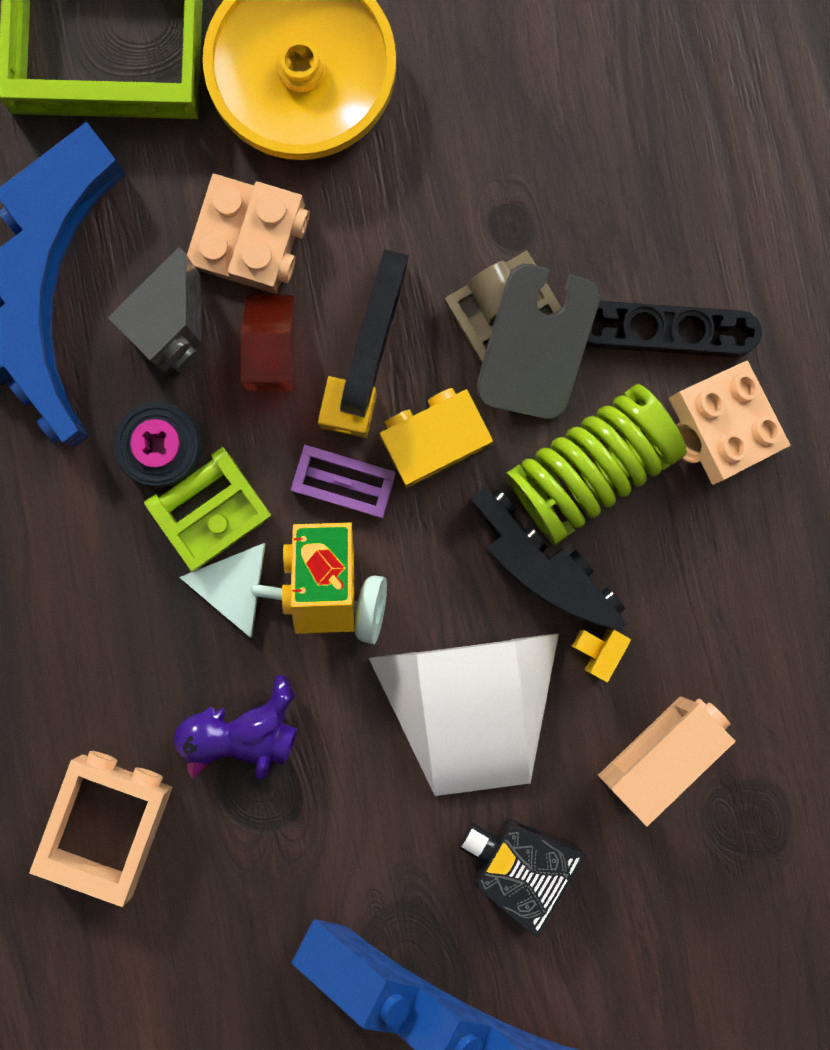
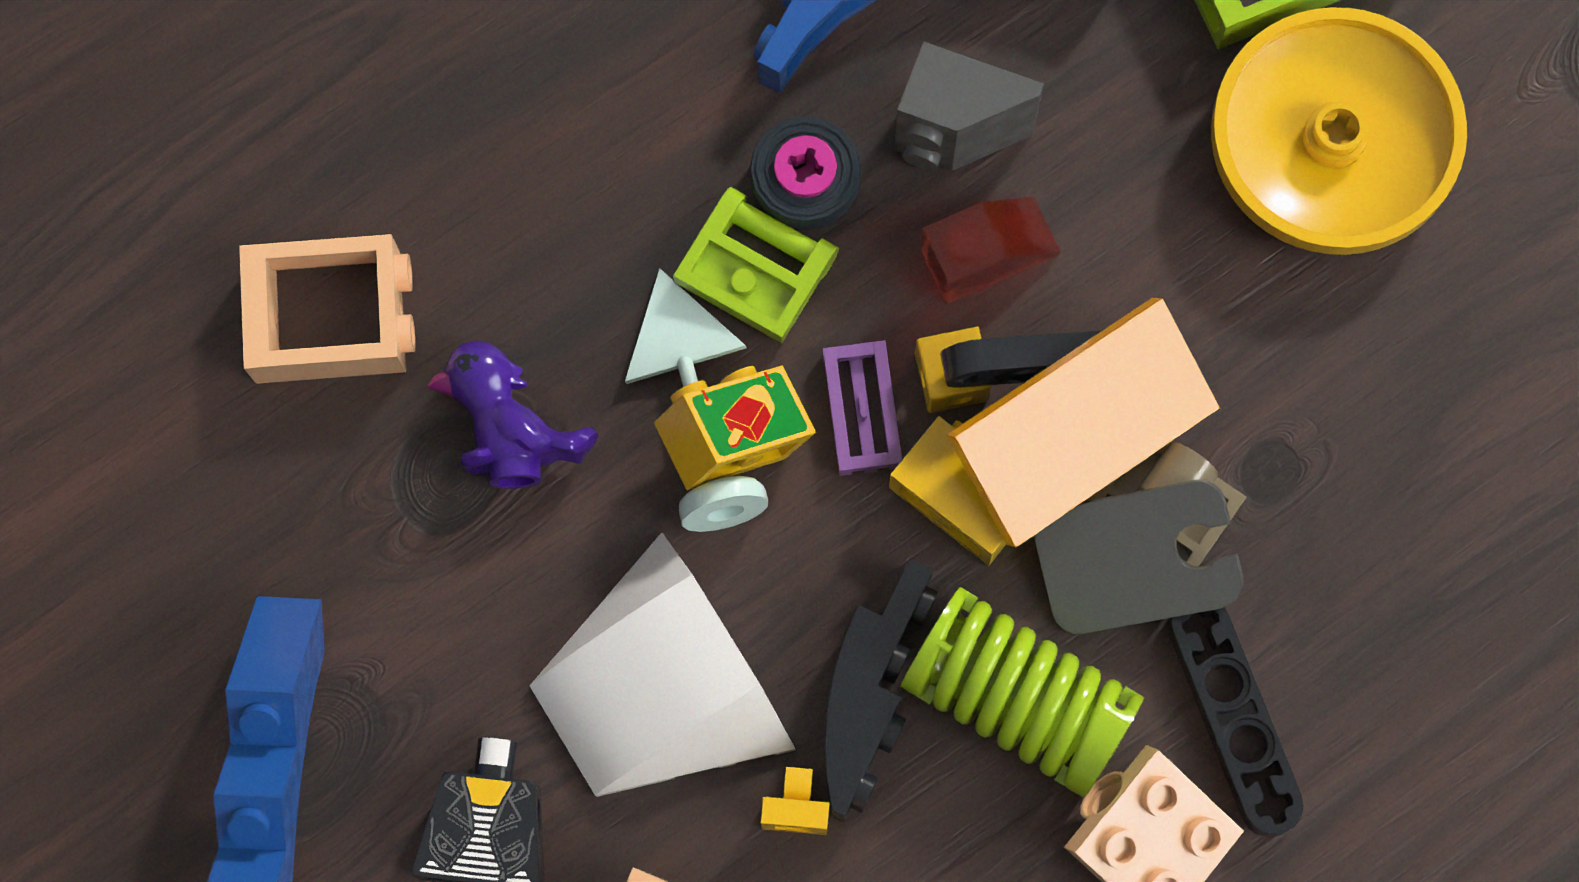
camera: 70 degrees right, 10 degrees down
light nougat plate [187,173,310,295] -> none
none -> tile [947,297,1219,547]

